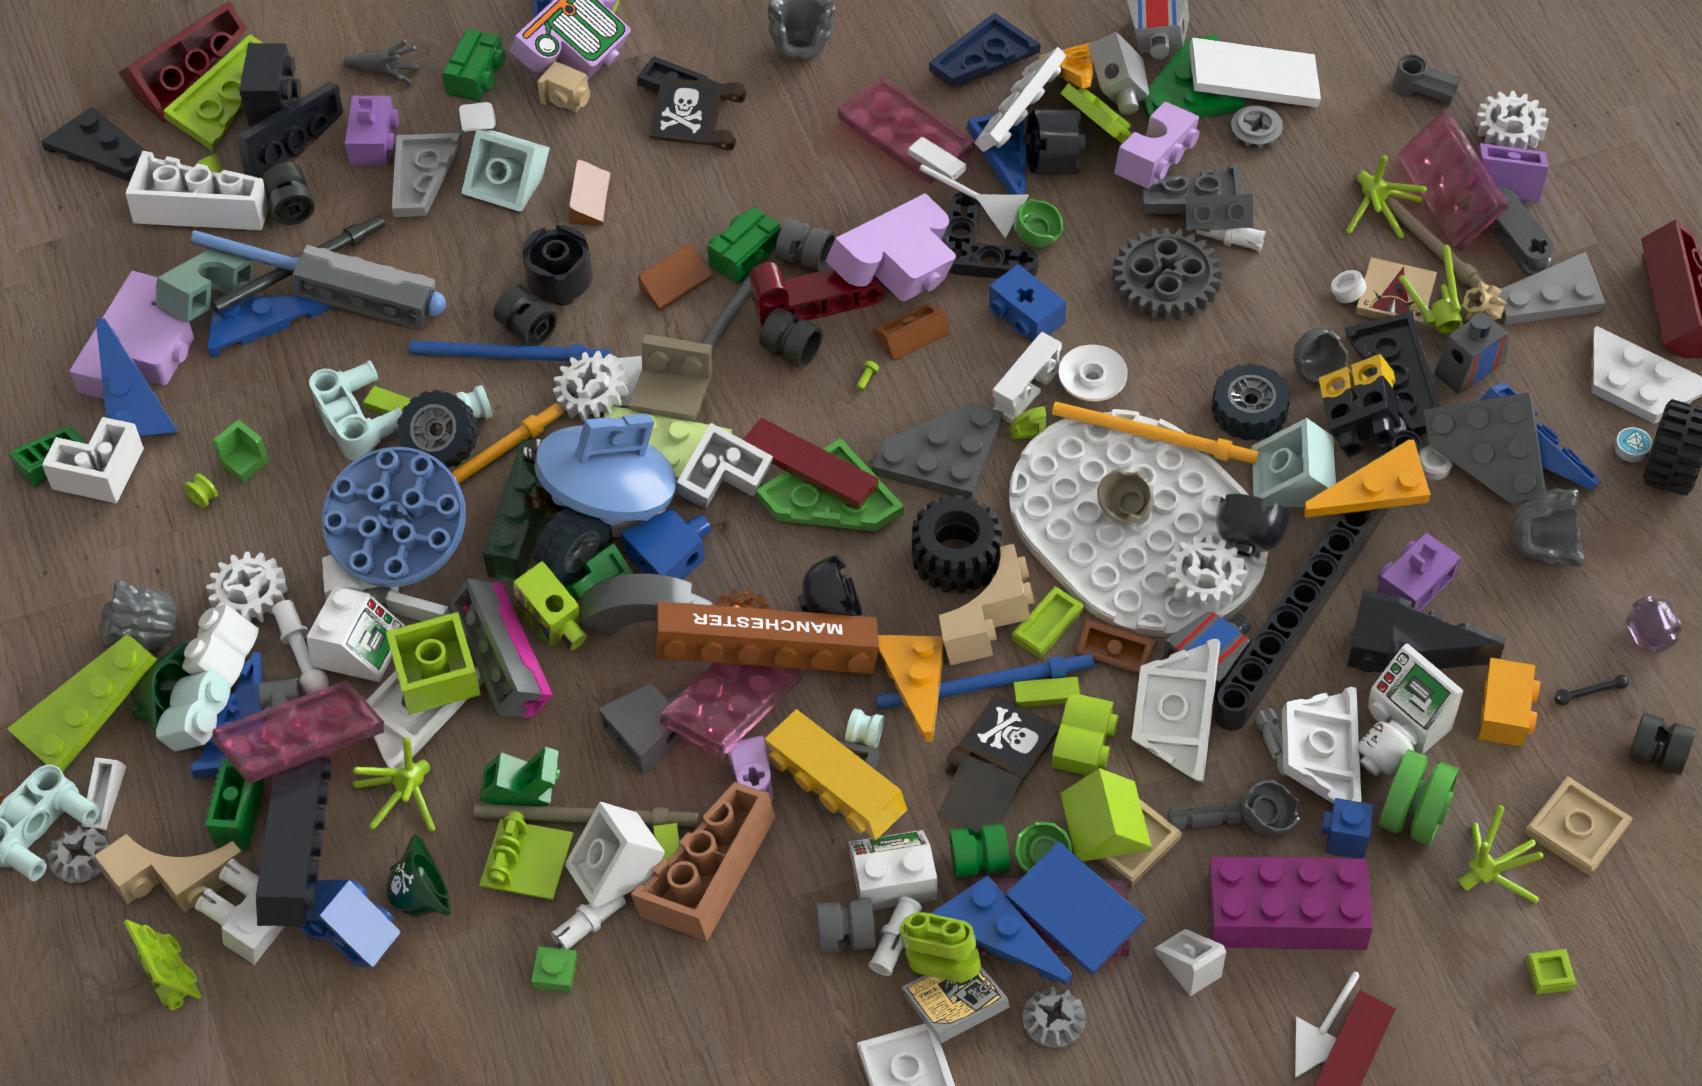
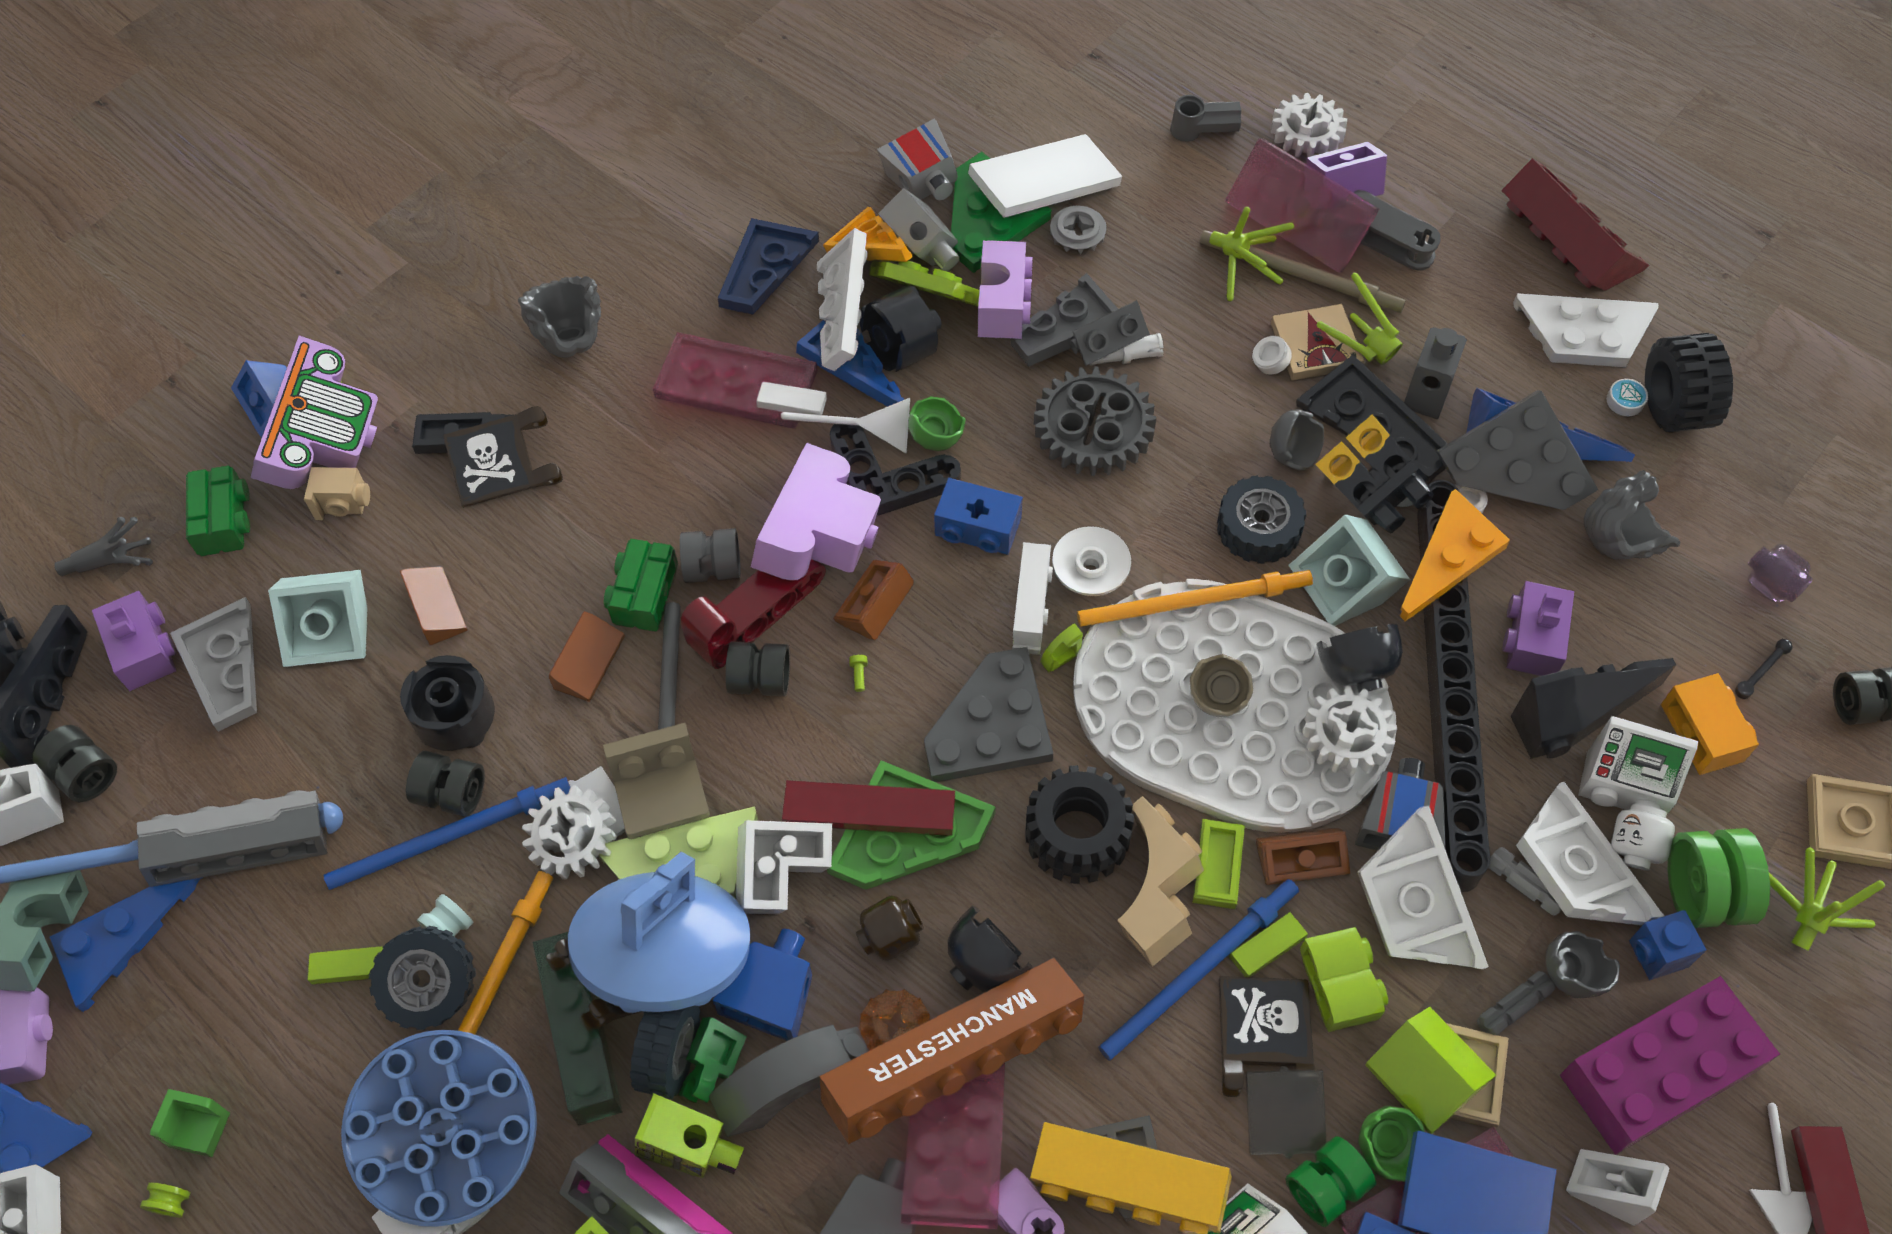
camera: 30 degrees left, 5 degrees up
pearl dark grey bar [211,215,385,314] -> none
light aqua piece [309,360,402,461] -> none
white piece [385,591,449,621] -> none
white slope [459,102,496,132] -> none
light aqua wheel [845,708,884,748] -> none
light orange wing [878,635,945,742] -> none
tan gear [1461,282,1507,321] -> none
light grey wing [1499,252,1605,325] -> none
none -> dark brown head [856,895,924,961]

